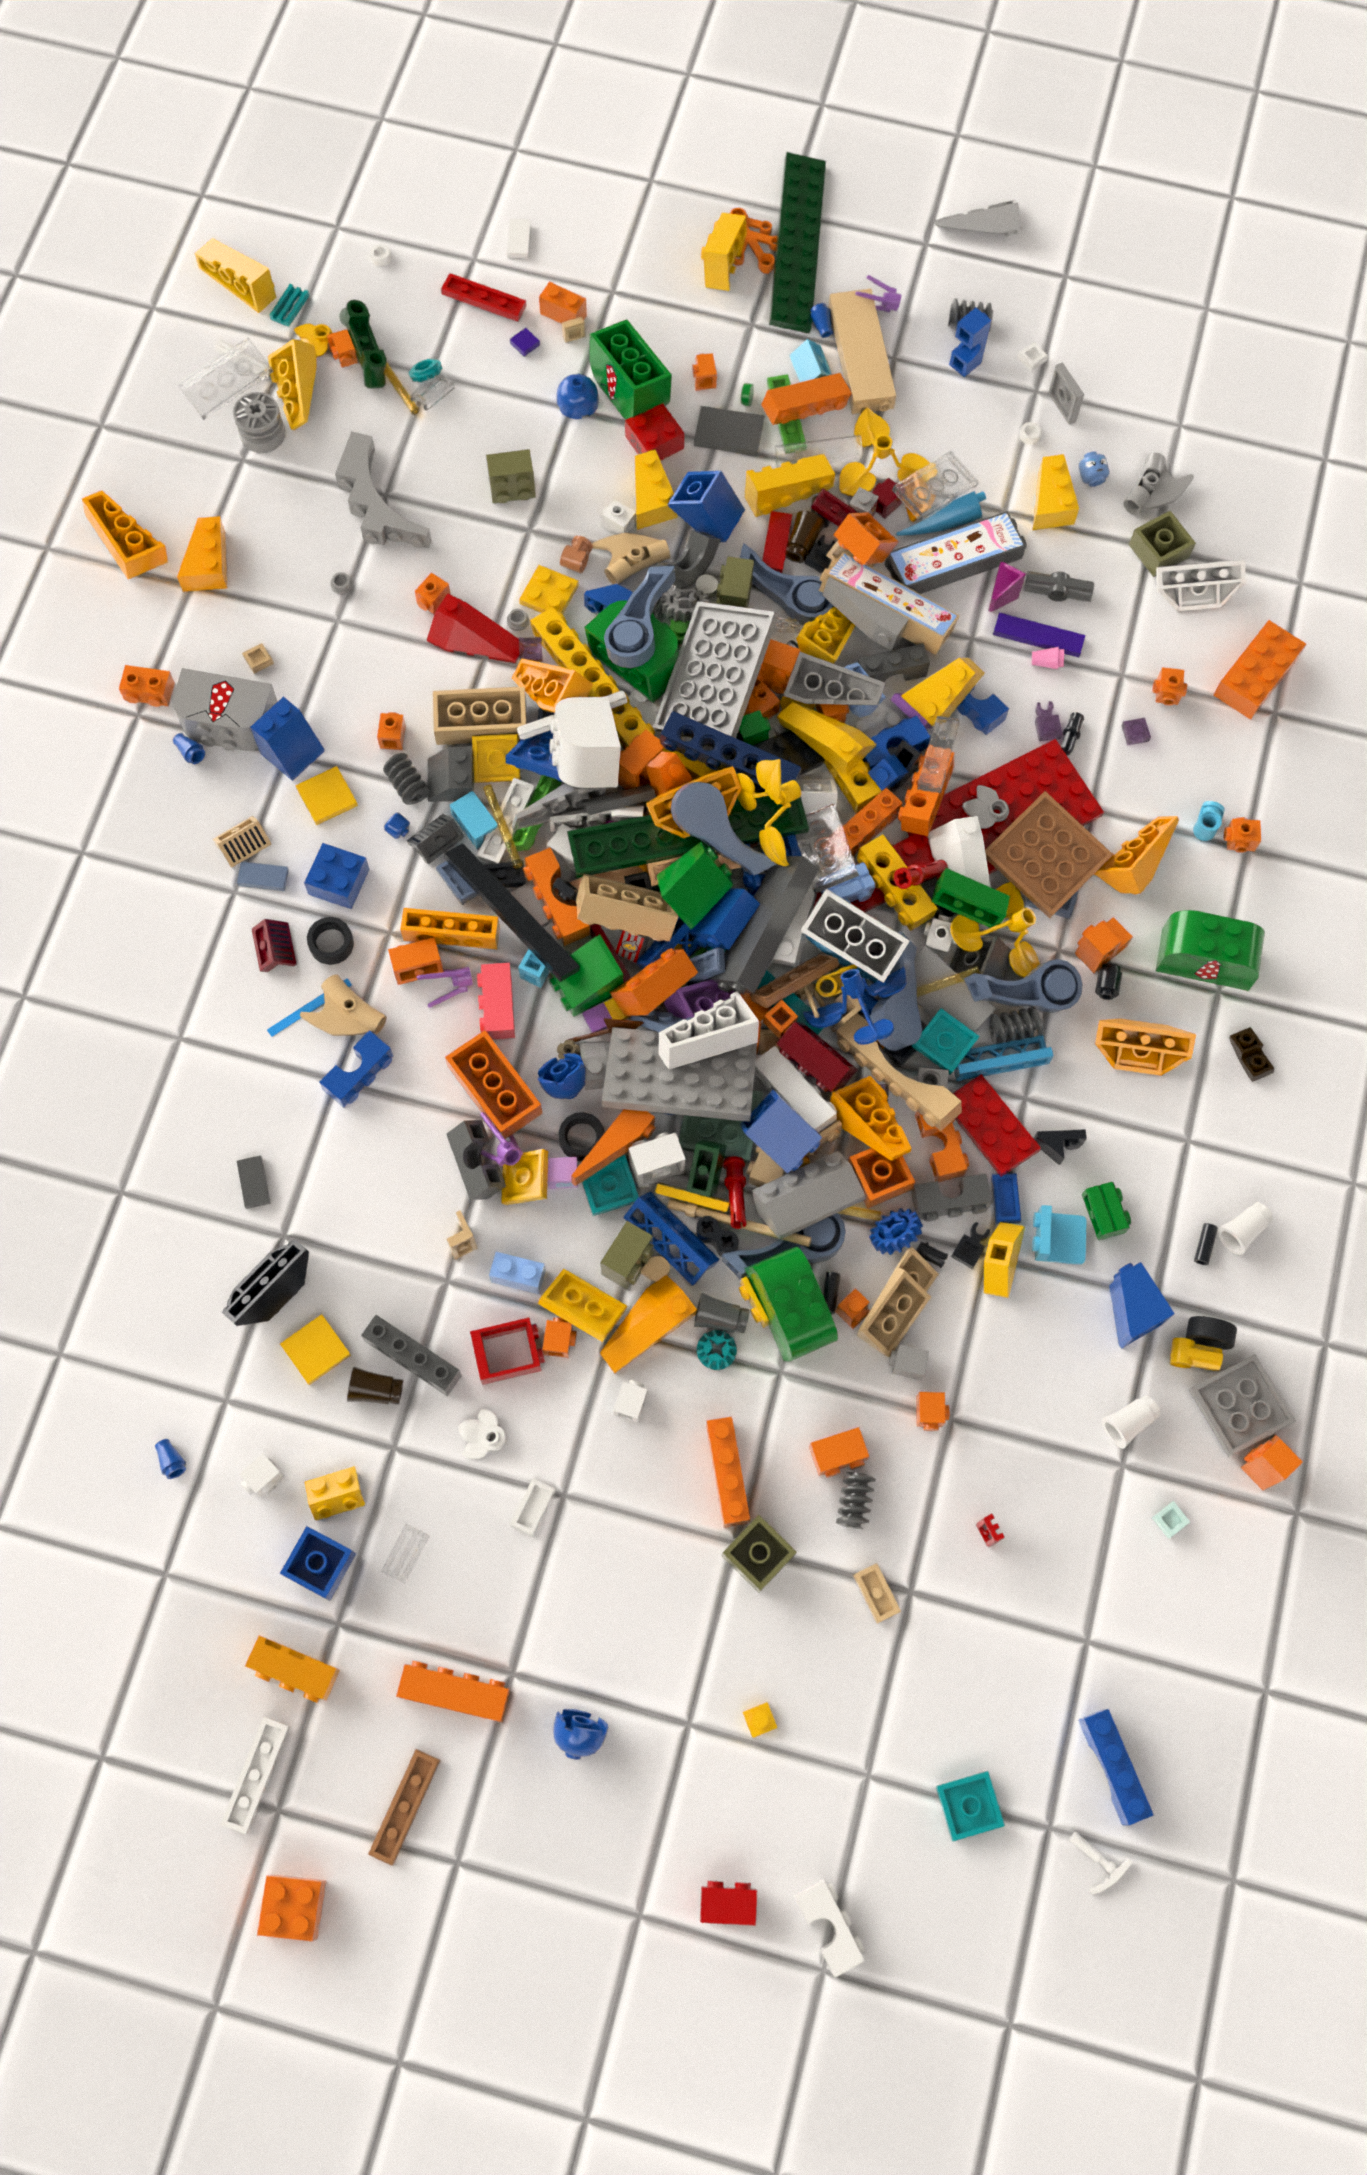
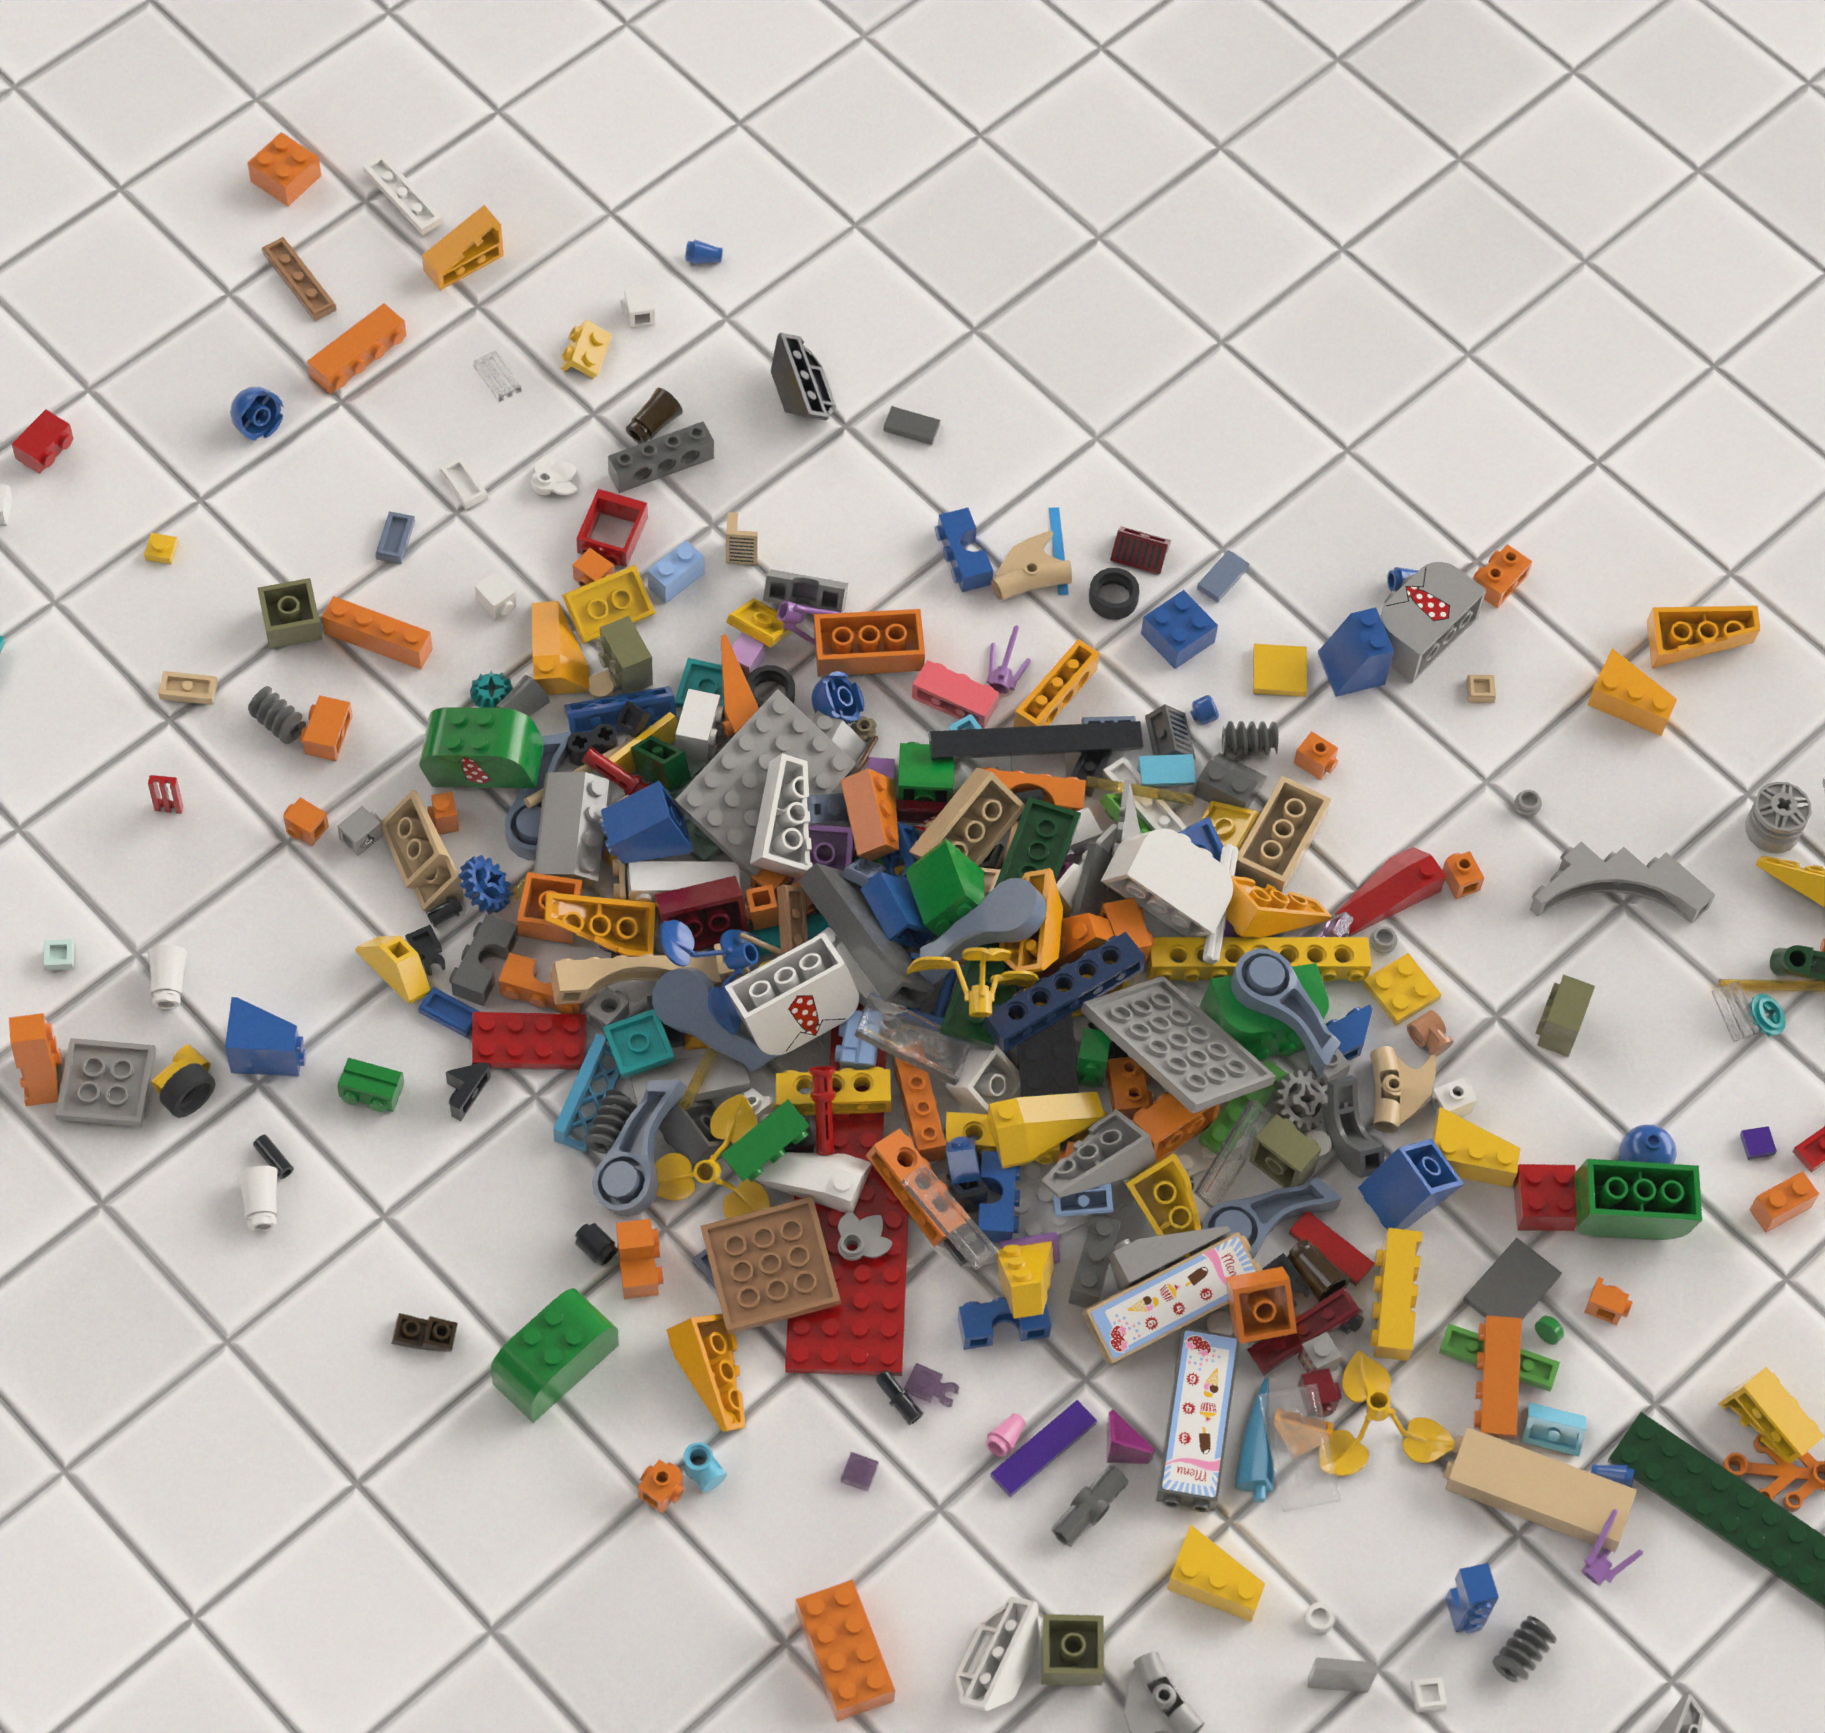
camera: 120 degrees right, 10 degrees down
tan panel [213,816,271,868] -> none
blue brick [279,1526,356,1601] -> none
yellow tile [280,1314,351,1385] -> none
orange brick [388,937,444,985] -> none
tan tile [562,317,585,343] -> none
clear tile [775,435,863,468] -> none
black axle [823,1272,841,1315] -> none
medium azure bracket [1032,1205,1087,1265] -> none
medium blue head [1078,451,1110,487] -> none
light orange wedge [1095,1018,1196,1076] -> none
orange brick [1152,667,1187,705] -> none
none -> sand blue tile [375,511,415,564]
none -> black plate [615,701,651,737]

